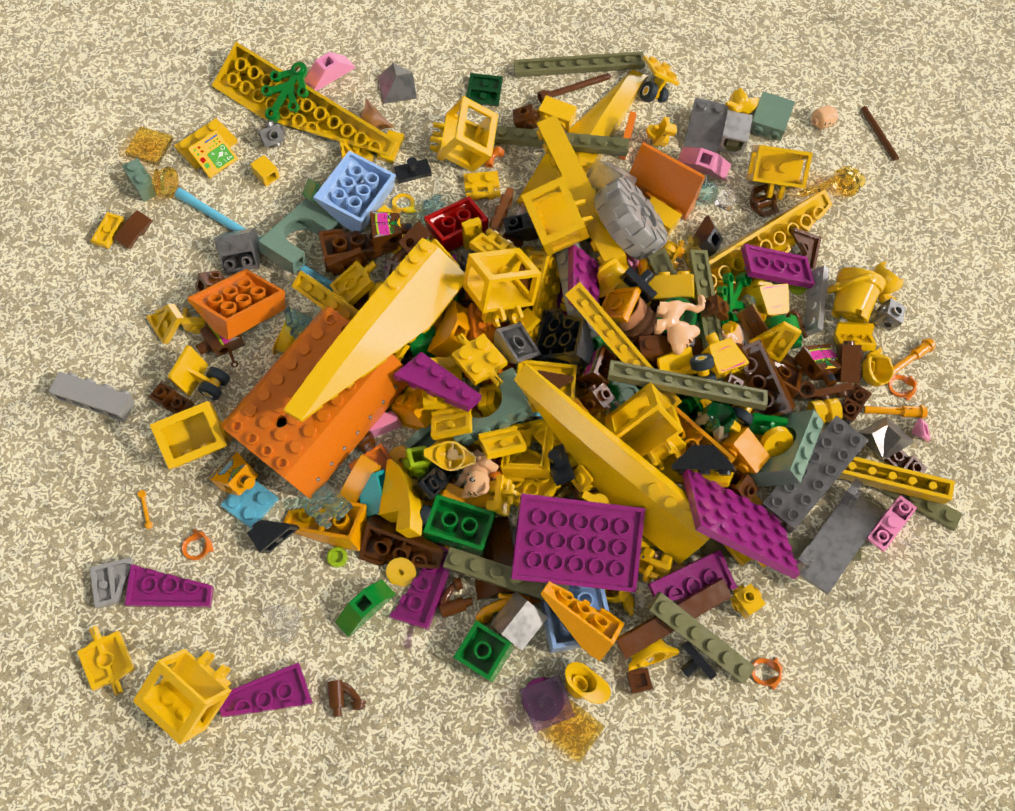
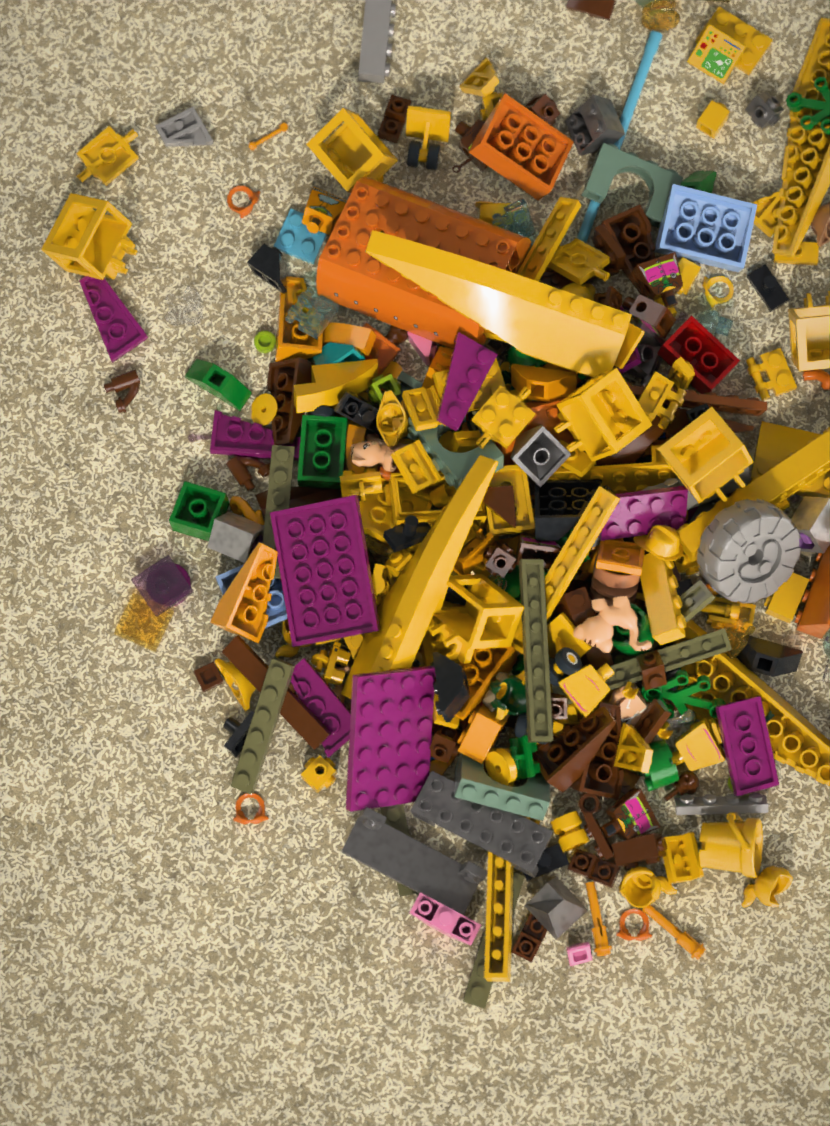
camera: 80 degrees right, 10 degrees up
magenta wing [125,564,214,608] -> none
yellow piece [565,662,611,704] -> none
black tile [620,267,658,304] -> none
reddish brown tile [790,228,822,269] -> none
flat silver brick [875,298,906,331] -> none

